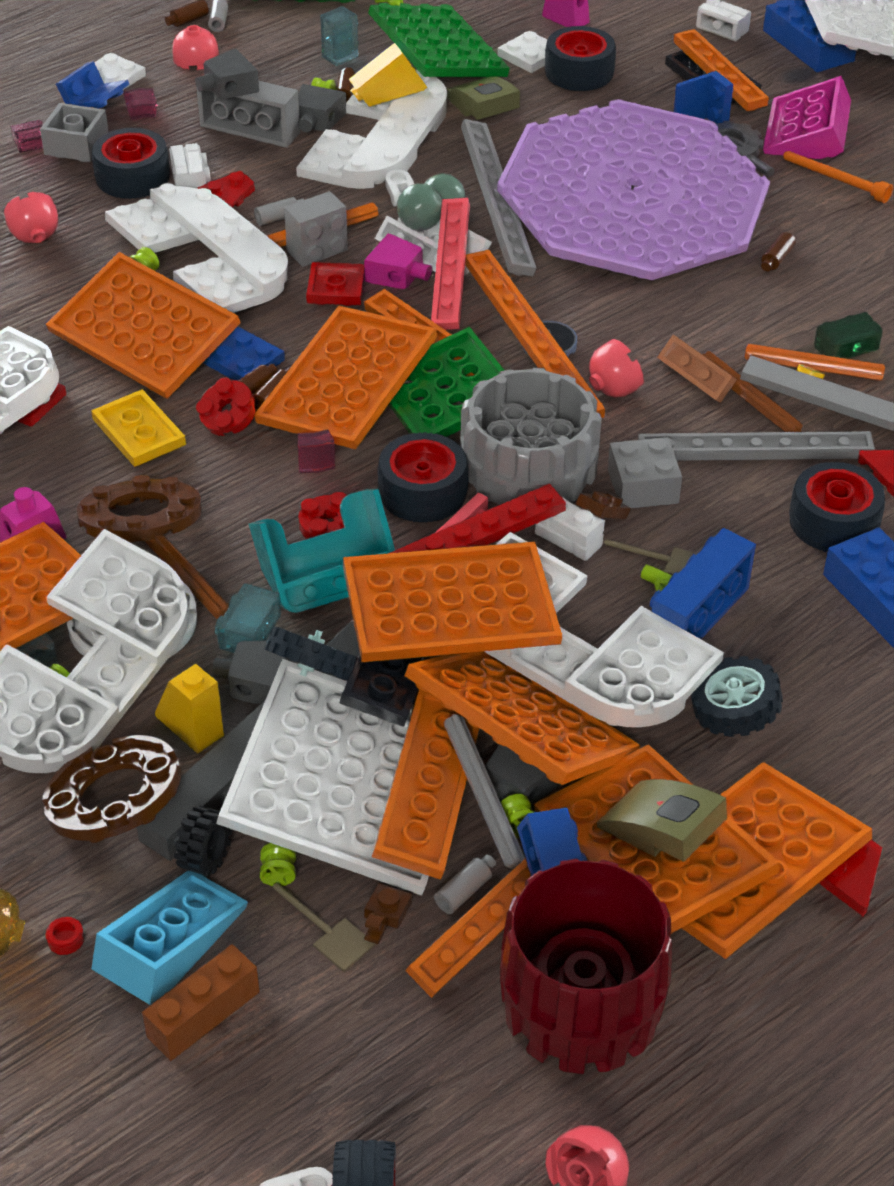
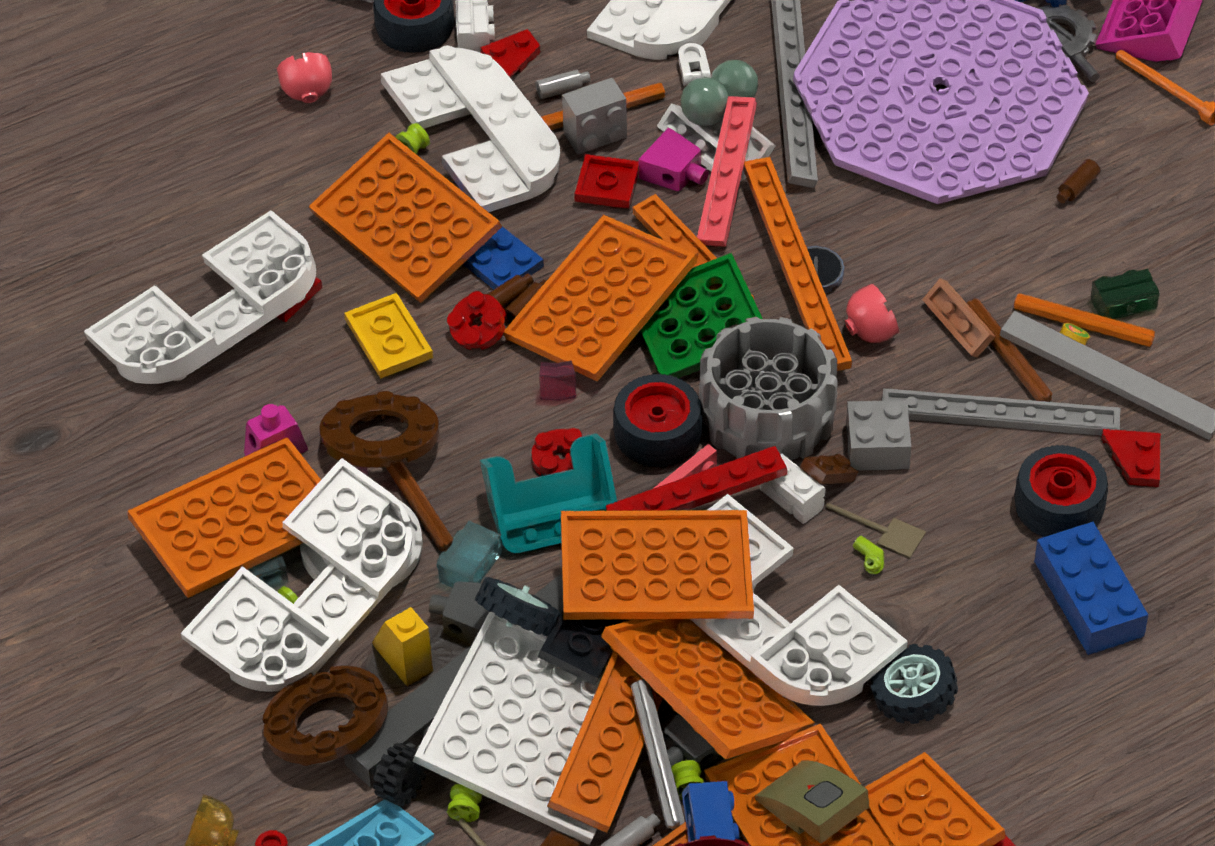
camera: 10 degrees right, 5 degrees up
blue brick [650,528,756,639] -> none

